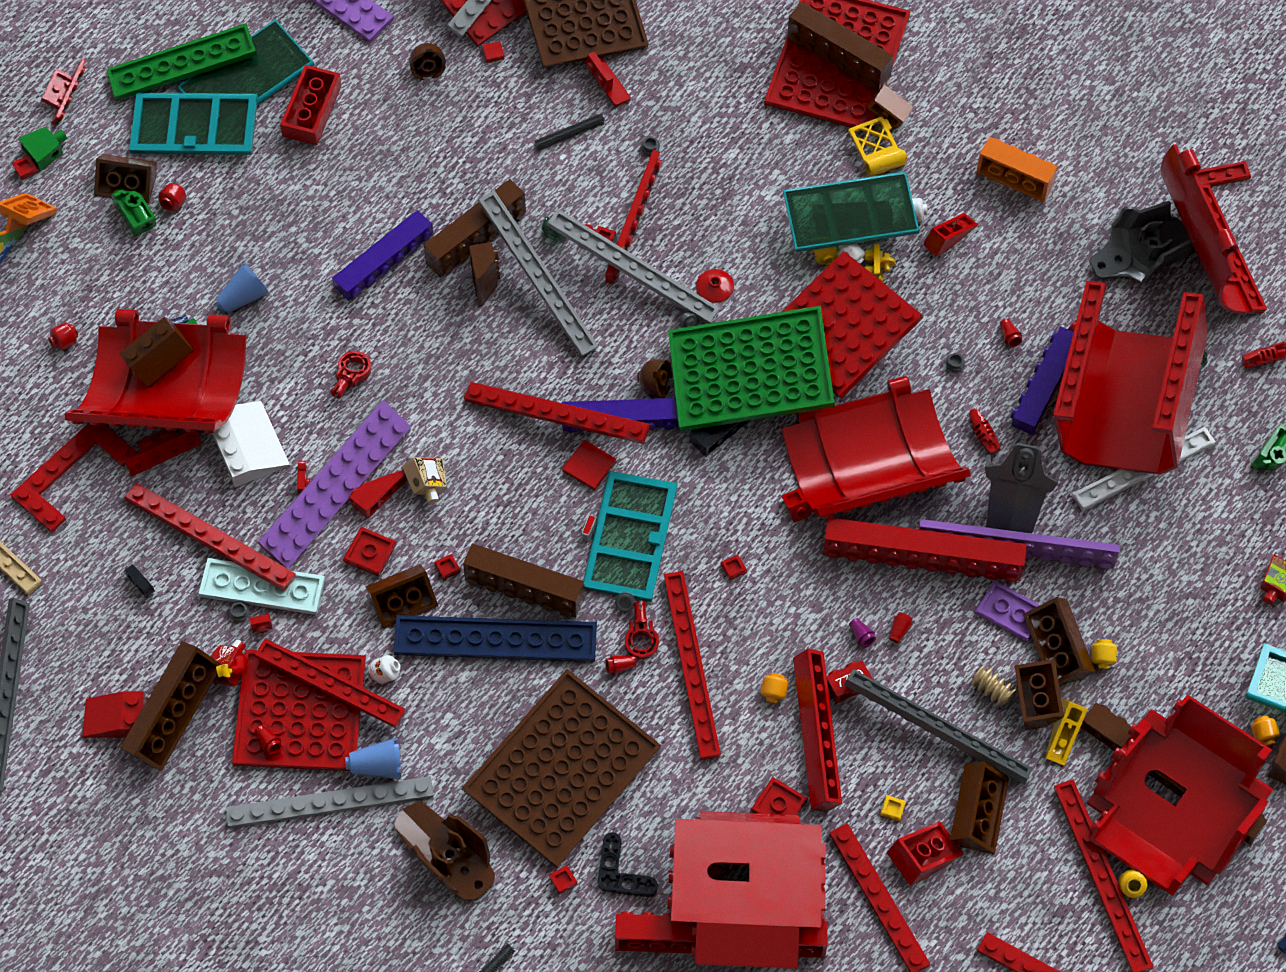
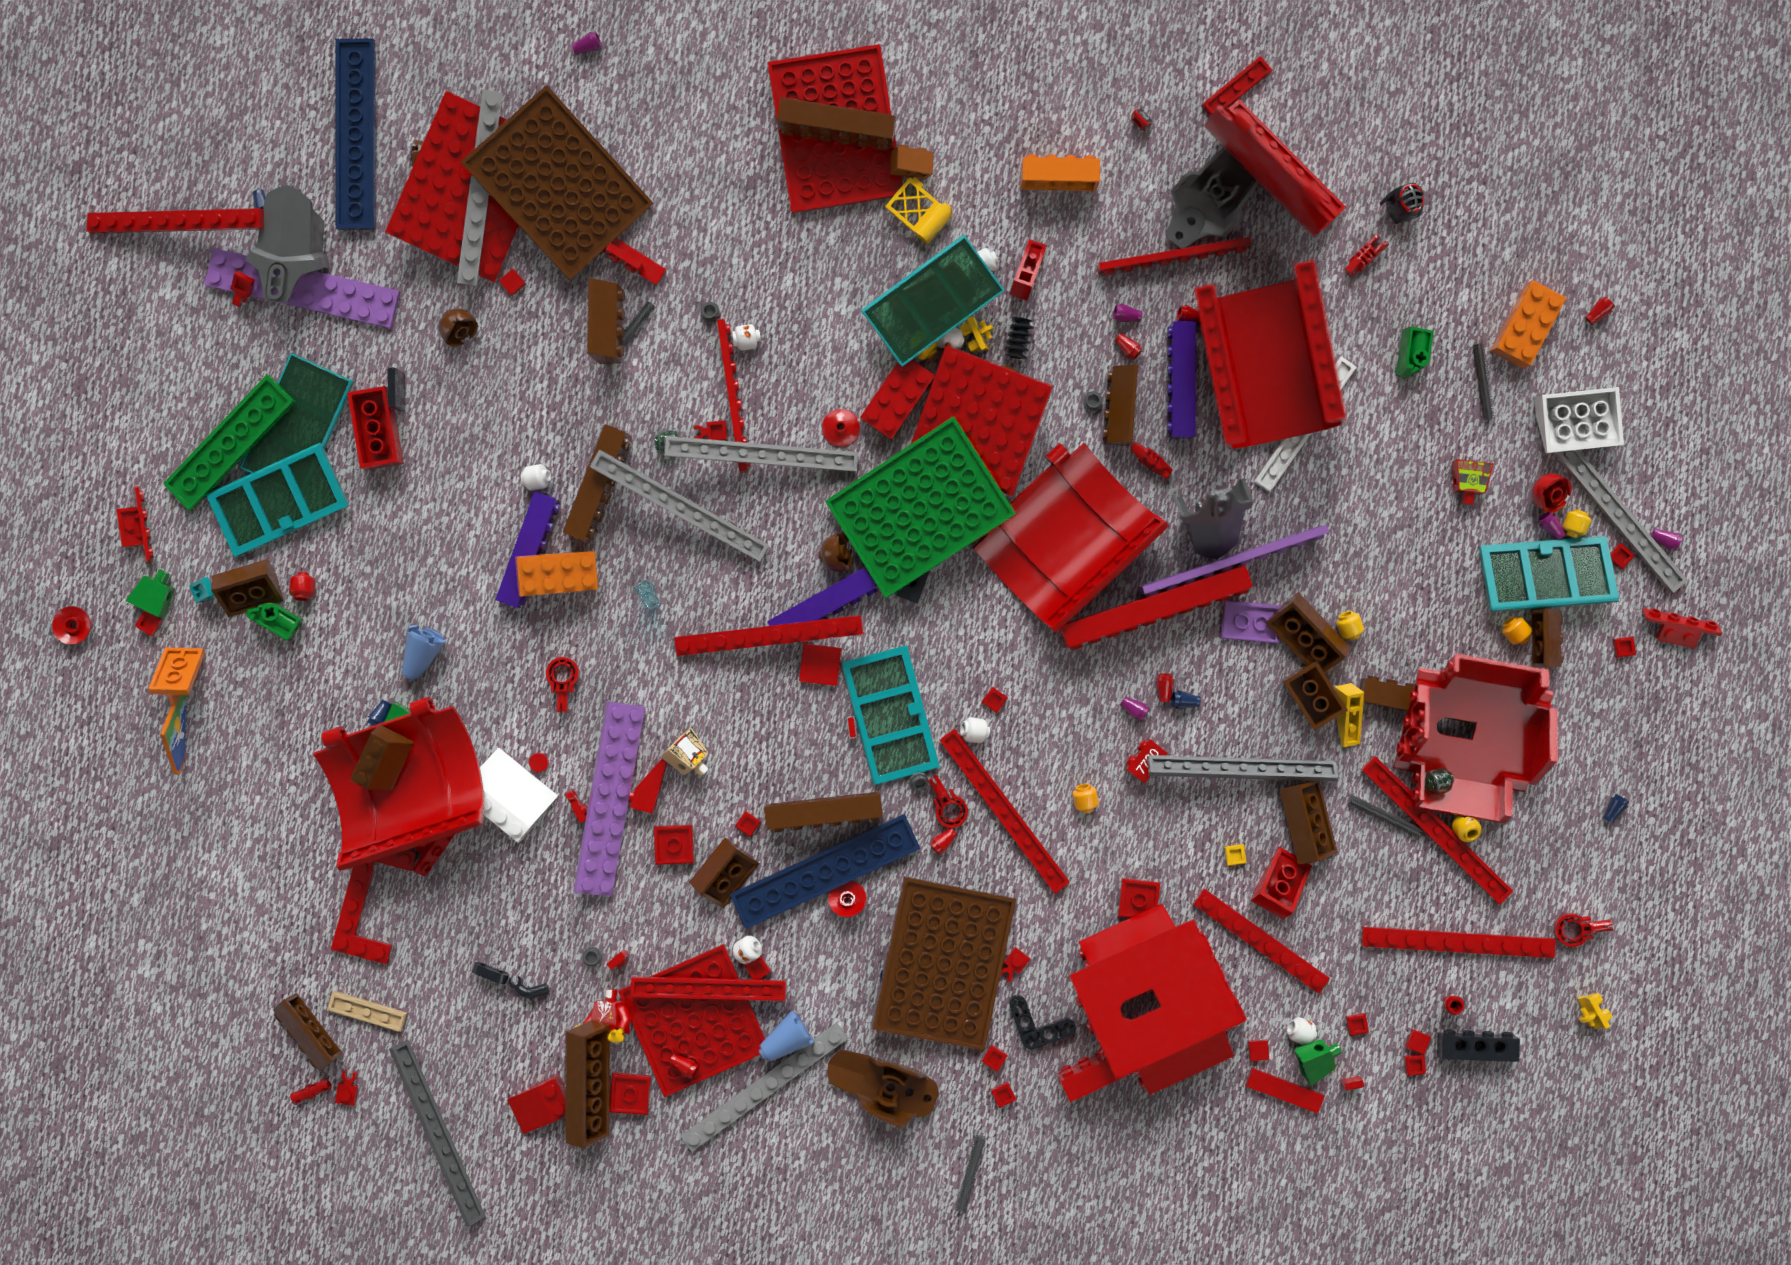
camera: 25 degrees left, 25 degrees up
red head [48,322,78,350] -> none
red plate [125,483,296,591] -> none
light aqua plate [199,558,325,615] -> none
reddish brown slope [469,242,500,307] -> none
dark grey plate [679,312,698,328] -> none
red bracket [782,488,811,523] -> none
red brick [793,649,842,812] -> none
tan piece [972,664,1018,707] -> none
none -> teal bracket [189,577,214,603]
none -> black tile [387,367,405,411]
none -> black piece [508,976,549,1001]
none -> orange brick [515,550,598,596]
none -> white head [521,464,551,491]
none -> red tile [529,753,549,772]
none -> reddish brown slope [587,278,625,364]
none -> red plate [609,1072,651,1115]
none -> clear light blue animal [634,580,661,610]
none -> white head [732,324,761,350]
none -> red plate [745,955,772,979]
none -> red dish [828,881,867,918]
none -> red brick [860,354,935,441]
none -> white head [960,717,990,744]
none -> red plate [991,1081,1017,1108]
none -> red plate [1000,946,1031,982]
none -> black piece [1004,317,1034,359]
none -> red plate [1097,237,1251,276]
none -> reddish brown slope [1102,364,1138,446]
none -> magenta cone [1113,303,1143,322]
none -> red slope [1131,108,1153,131]
none -> dark blue cone [1171,690,1201,709]
none -> dark grey axle [1348,795,1421,837]
none -> head [1424,767,1454,795]

